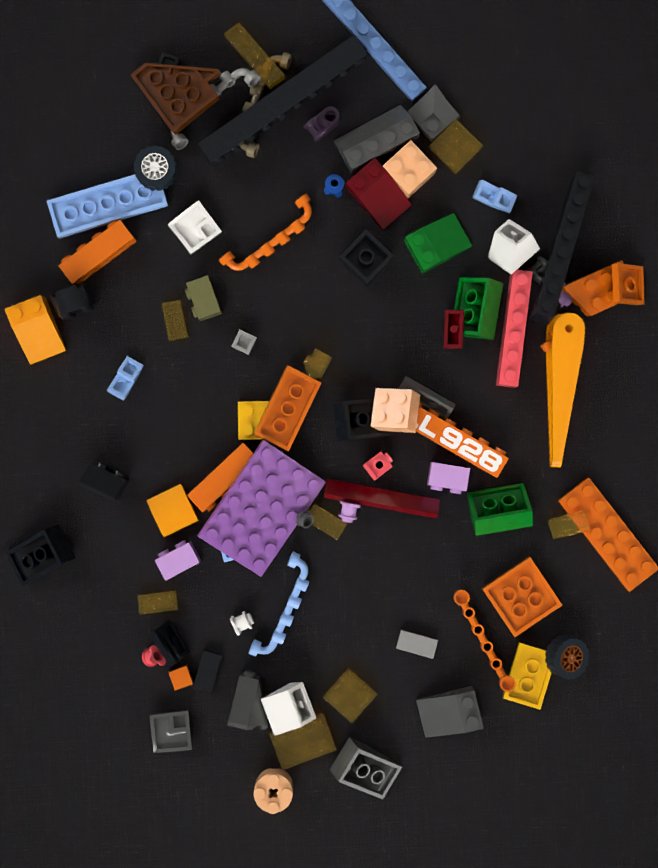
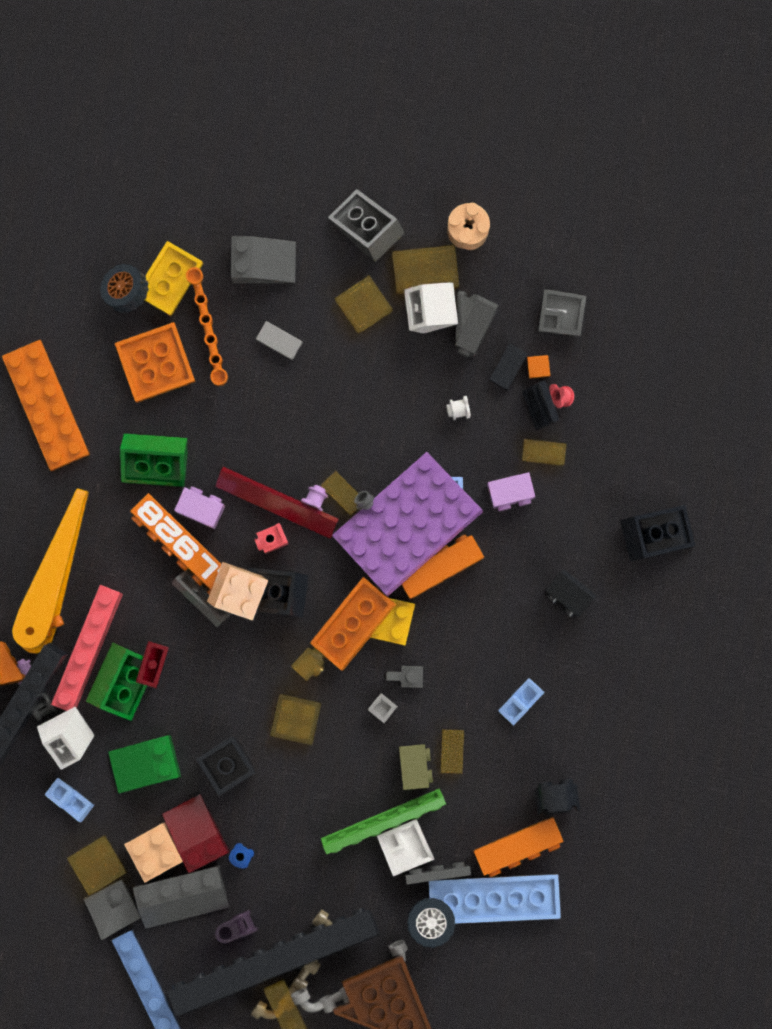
camera: 165 degrees left, 5 degrees down
light orange slope [5,295,66,364] -> none
light orange slope [146,484,199,537] -> none
orange bar [219,193,312,271] -> none
light blue bar [248,551,309,657] -> none
clear yellow tile [548,510,591,539] -> none
none -> clear yellow plate [270,694,322,745]
none -> bright green plate [321,788,446,854]
none -> dark grey plate [386,666,423,688]
none -> dark grey plate [405,862,471,884]

